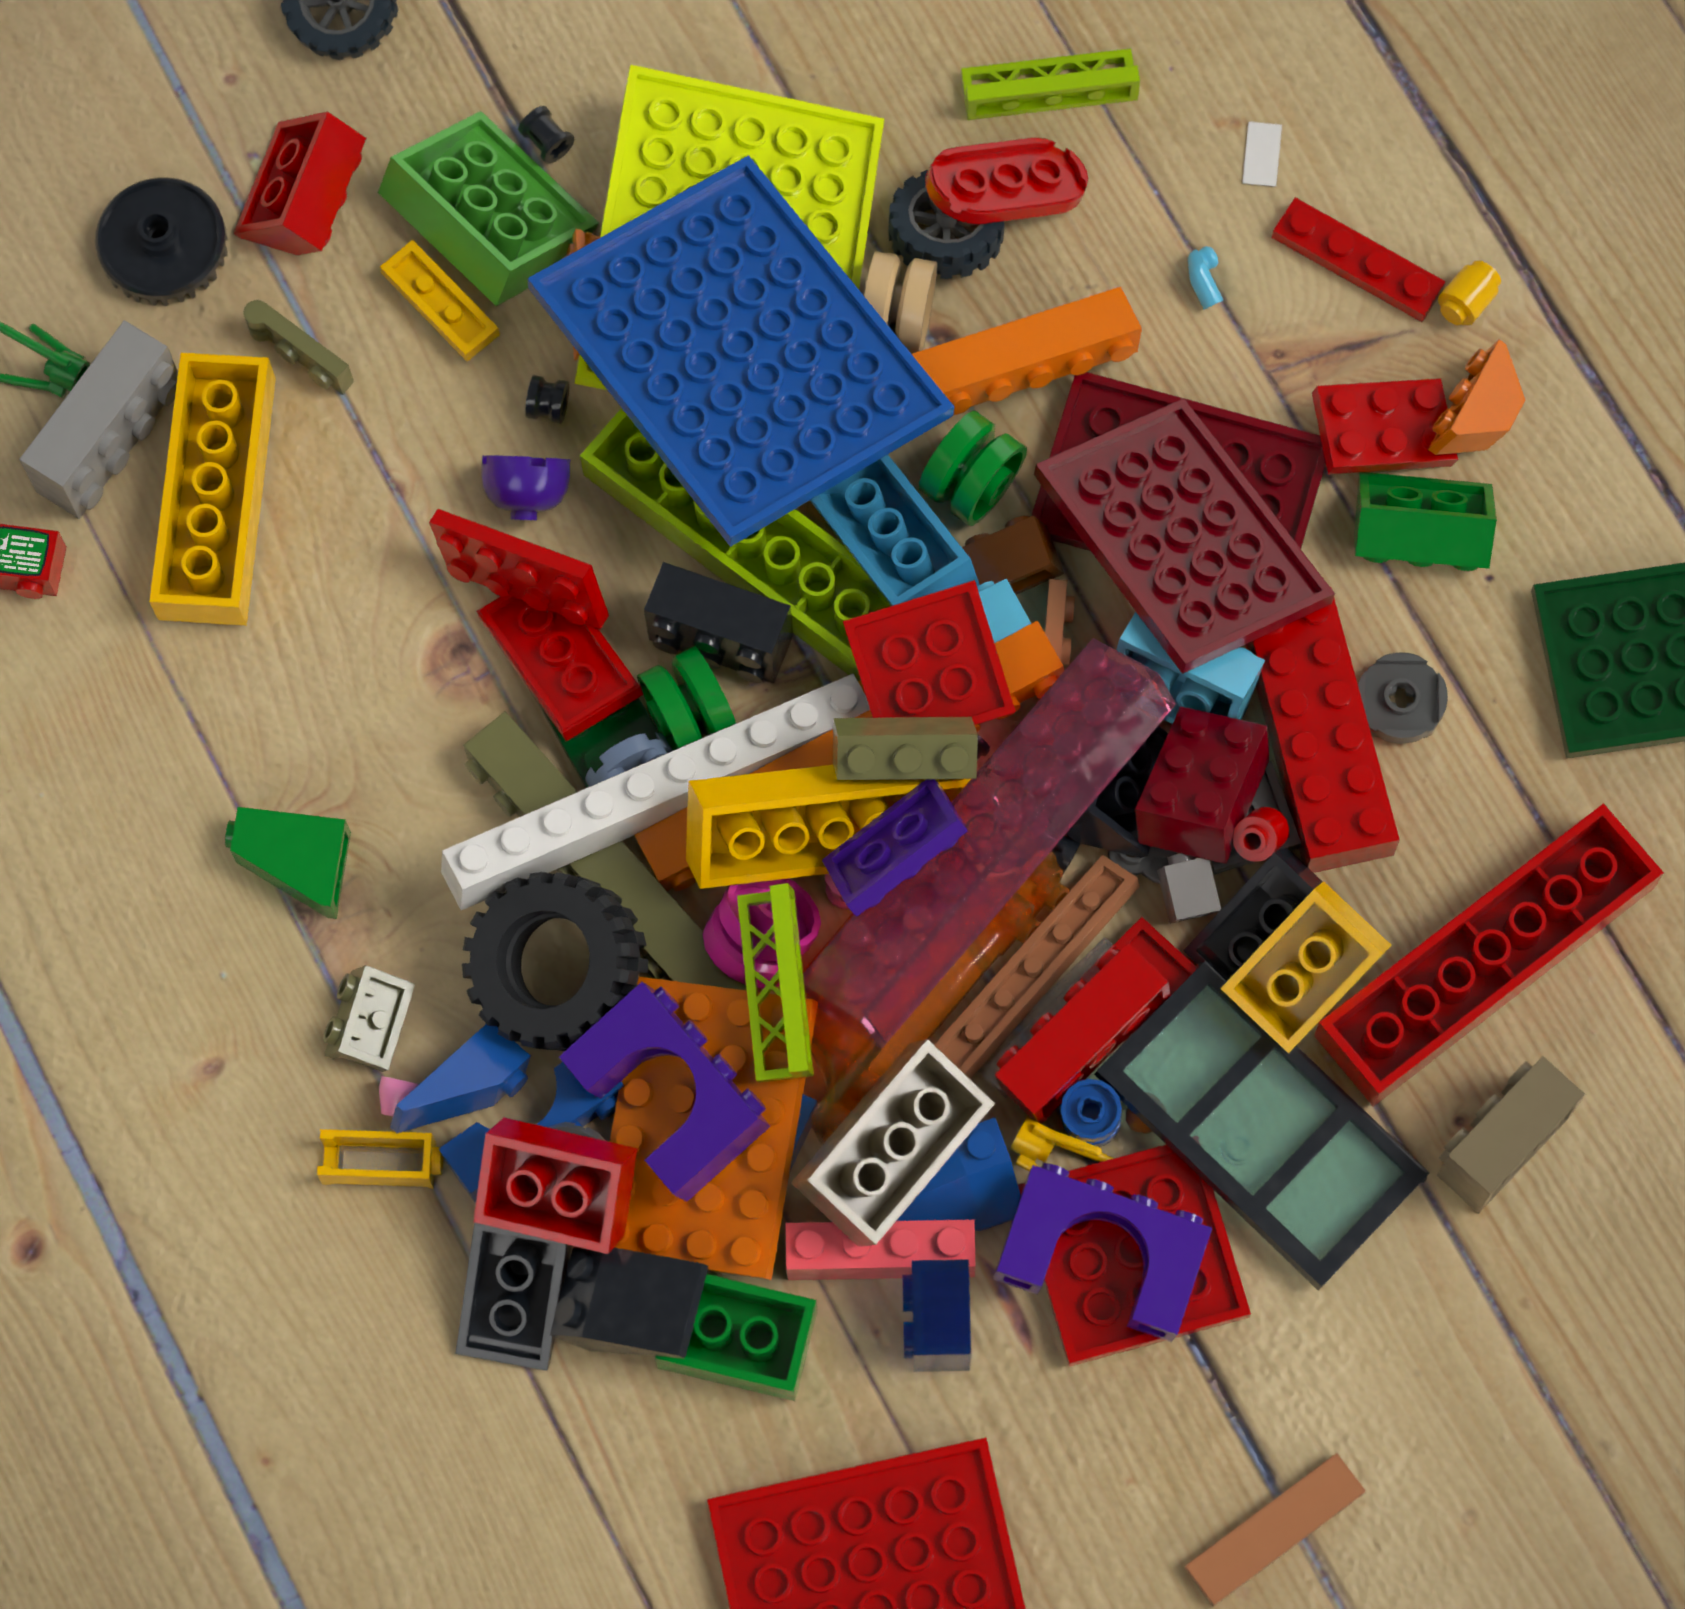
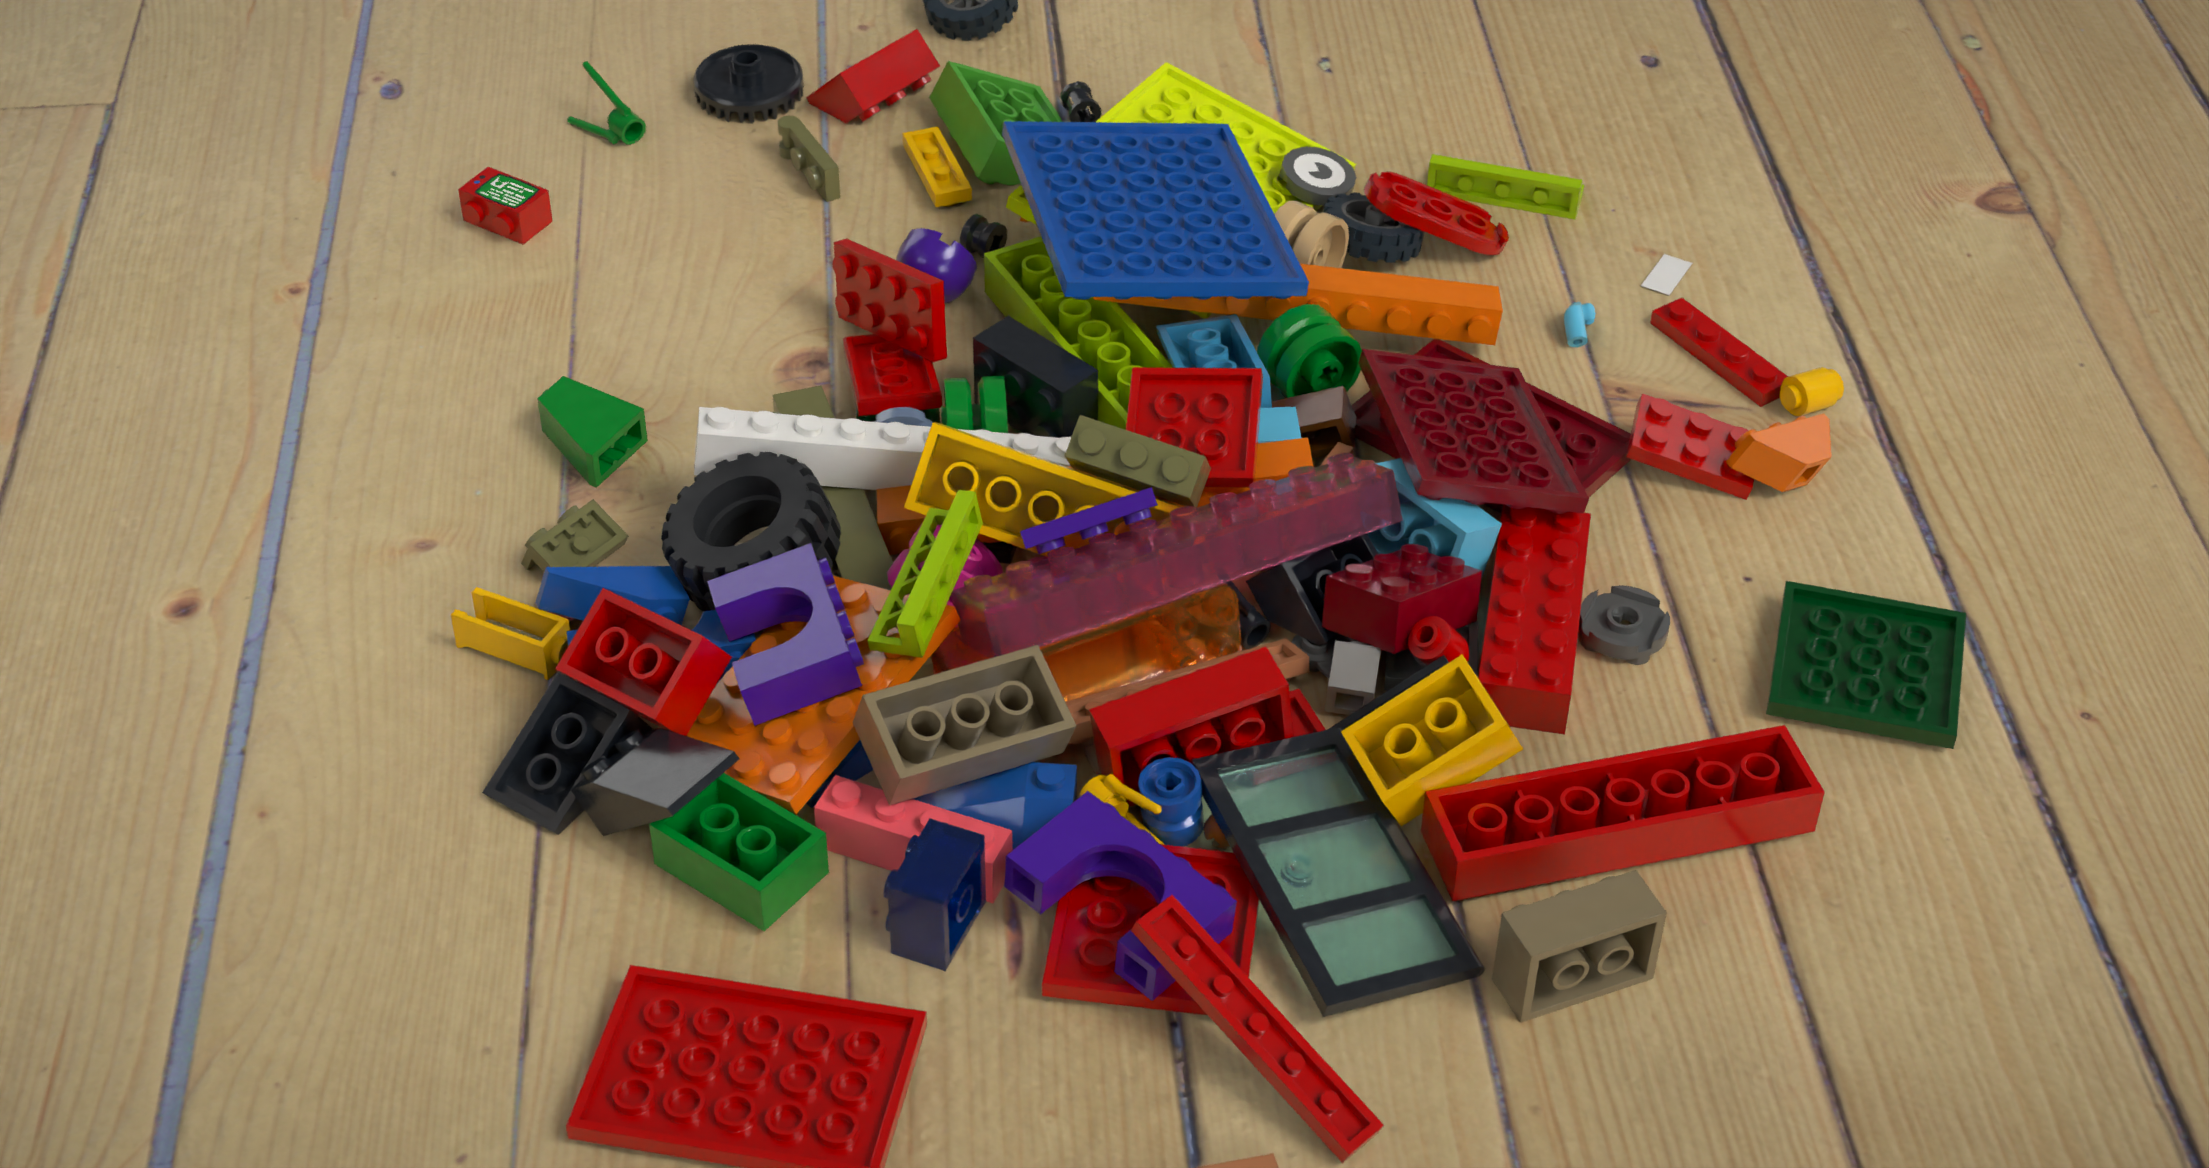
camera: 20 degrees right, 30 degrees down
light grey brick [19,320,178,519] -> none
yellow brick [149,352,276,626] -> none
green slope [1354,472,1497,571] -> none
none -> red plate [1131,895,1384,1163]
none -> dark grey tile [1279,147,1356,206]

